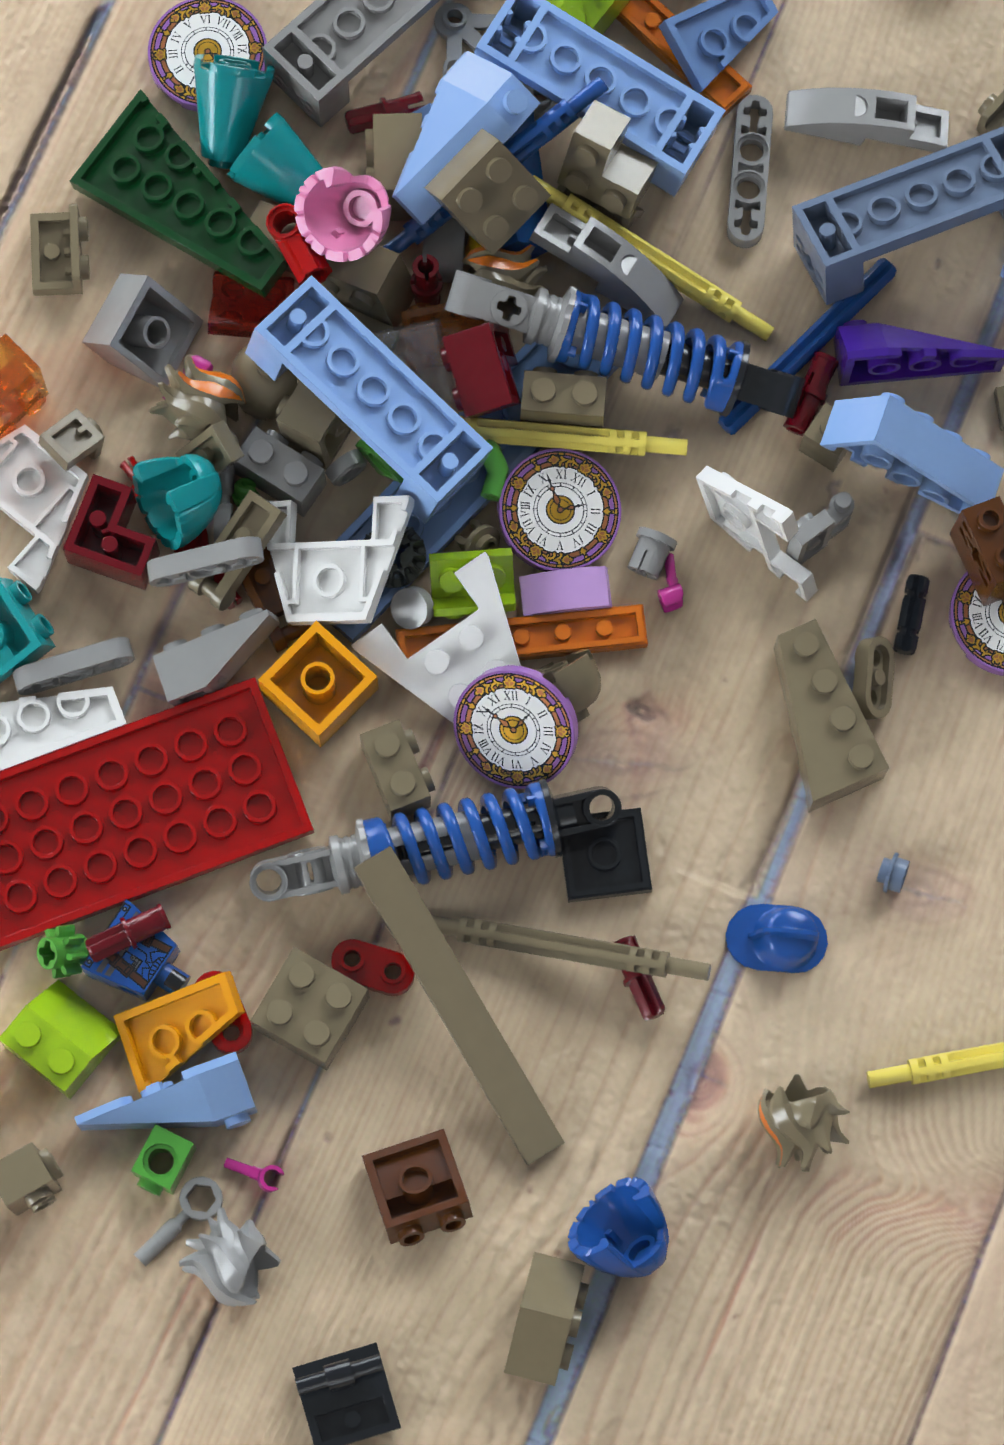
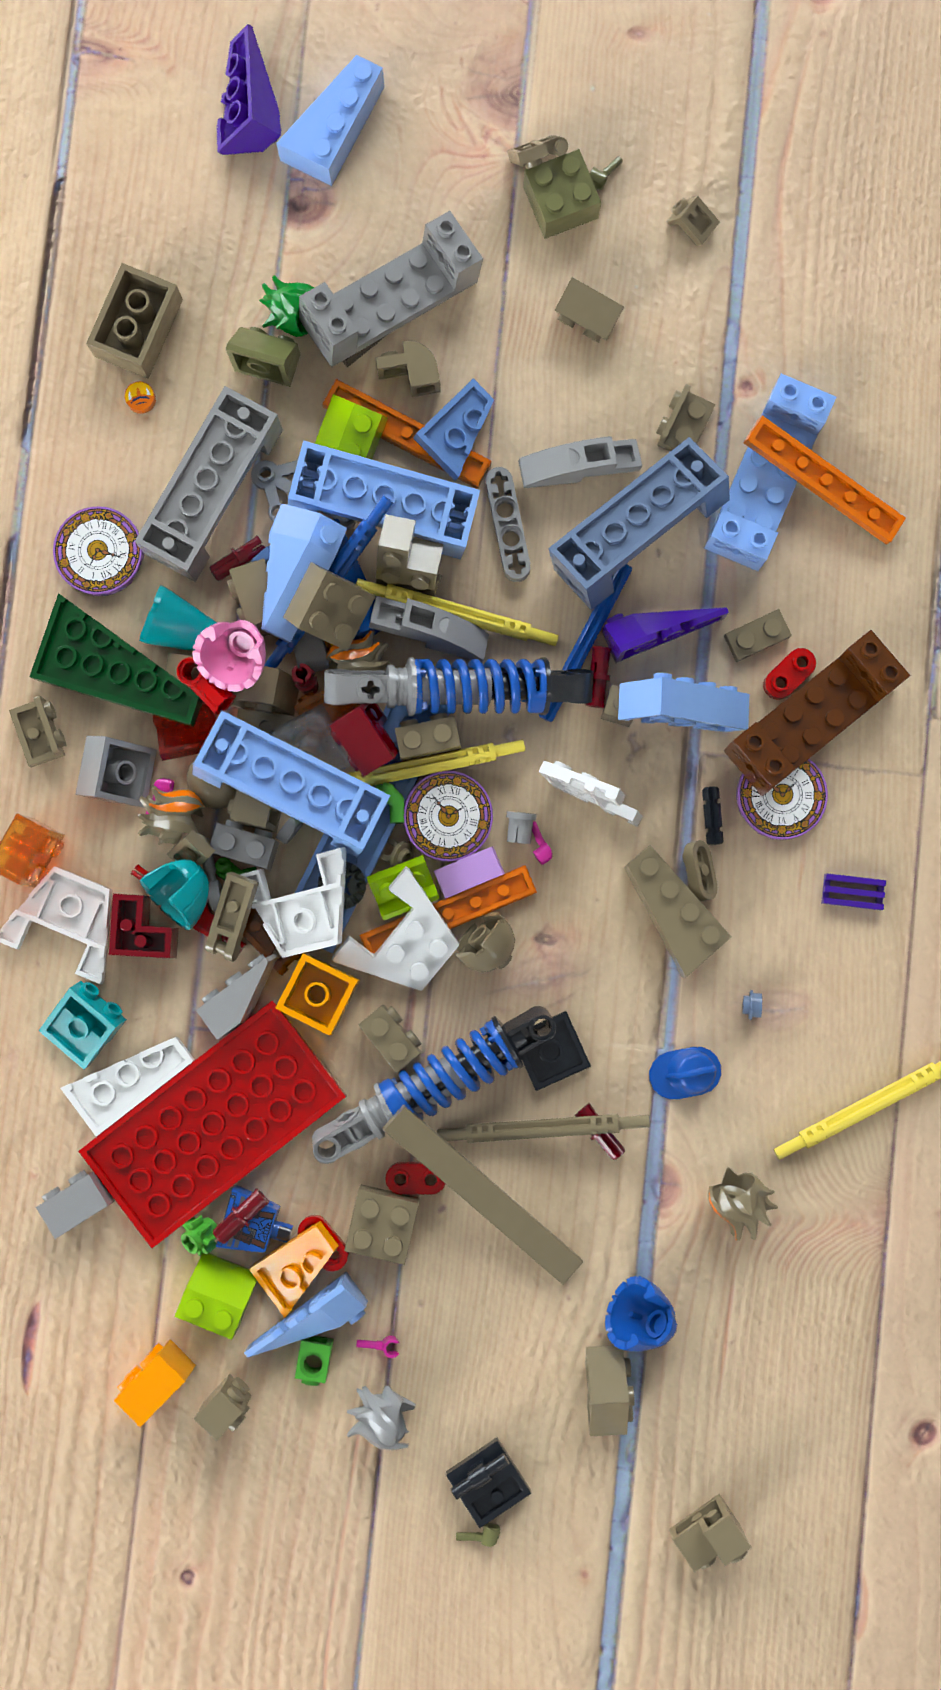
camera: 15 degrees left, 10 degrees up
light grey beam [12,637,135,695] -> none
dark tan bracket [38,408,105,471] -> none
light grey piece [134,1176,224,1266] -> none
light grey beam [147,536,264,587] -> none
teal cone [194,54,275,169] -> none
reddish brown plate [362,1129,473,1246] -> none
light grey tile [390,586,434,629] -> none
tile [453,665,578,789] -> none
light grey plate [786,492,854,564] -> none

